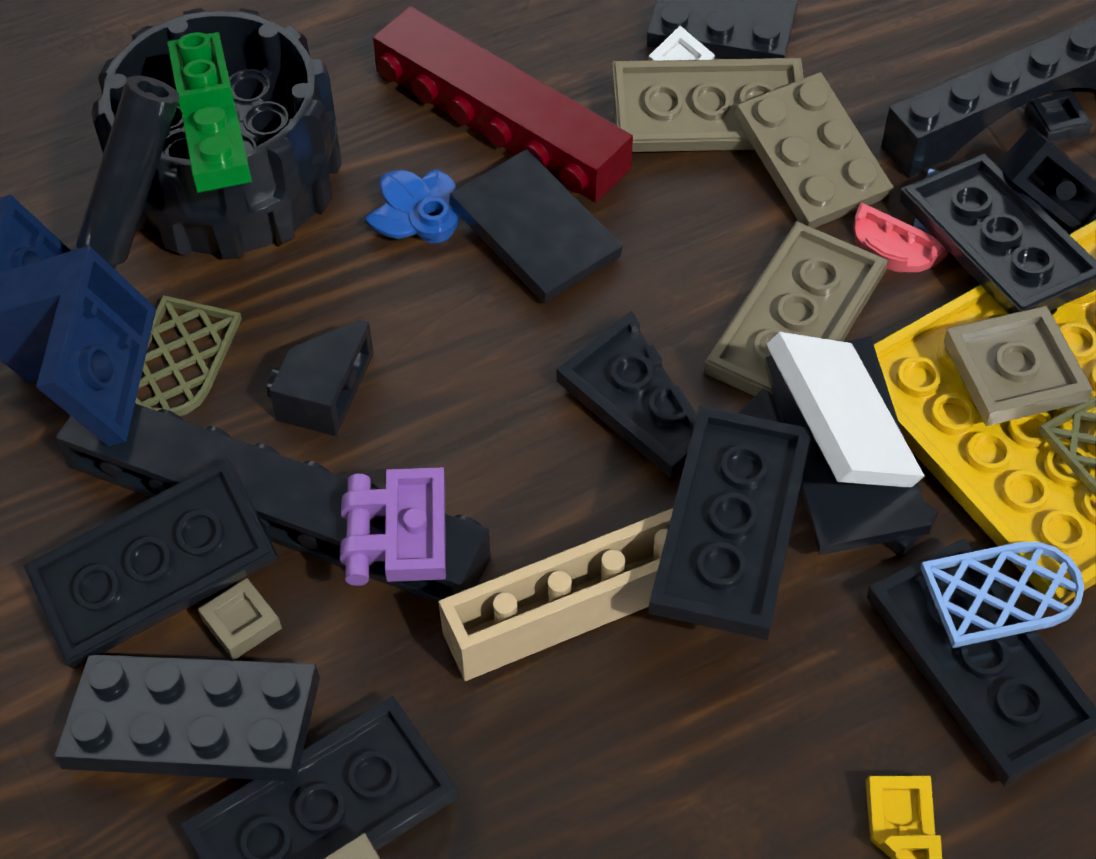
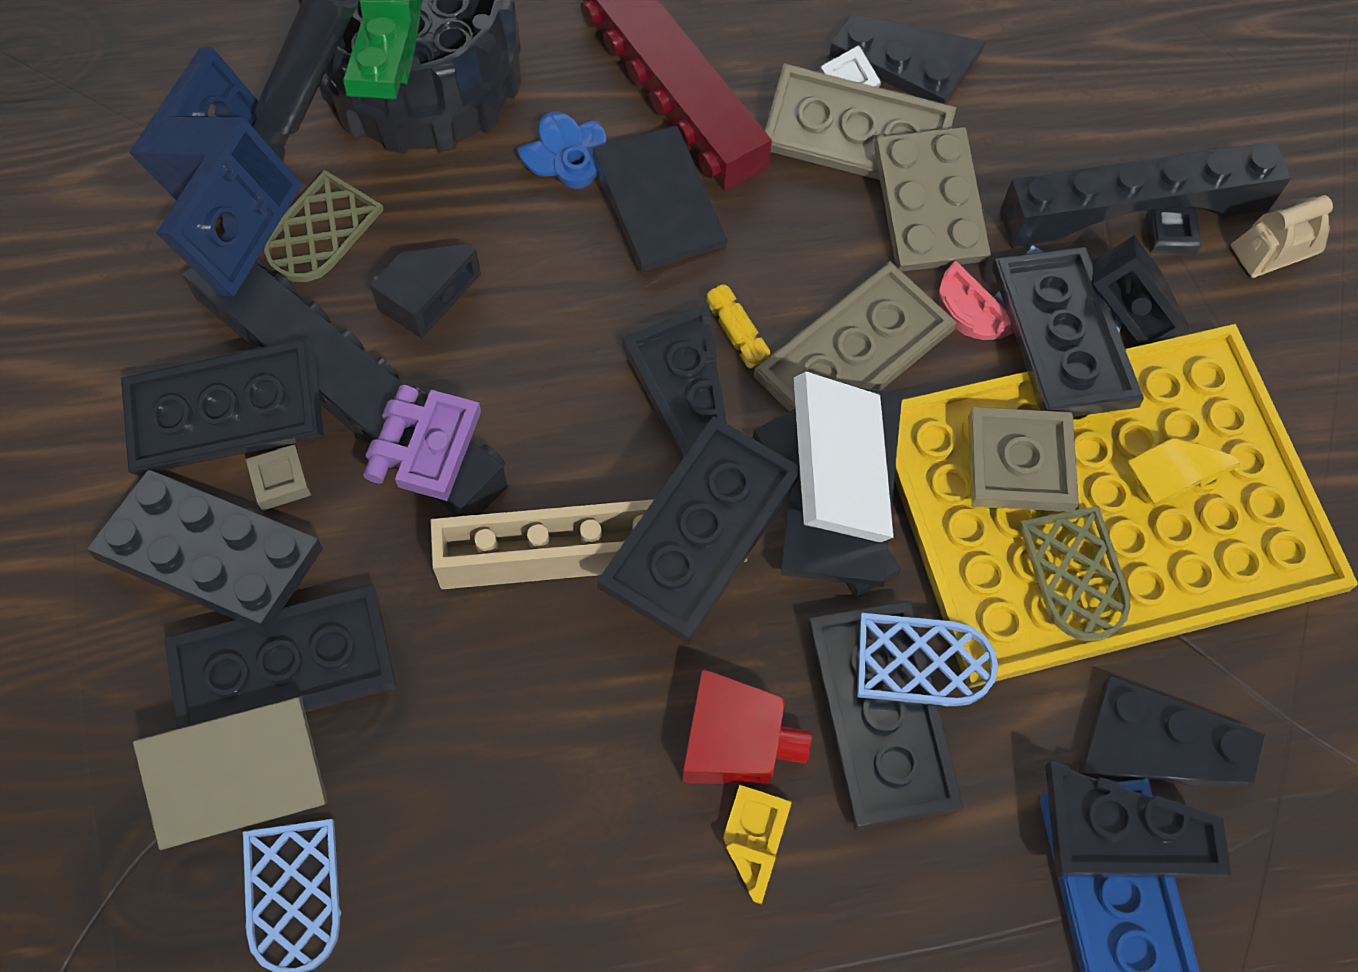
camera: 15 degrees right, 10 degrees up
none -> red torso [682,670,812,785]
none -> yellow axle [707,284,770,369]

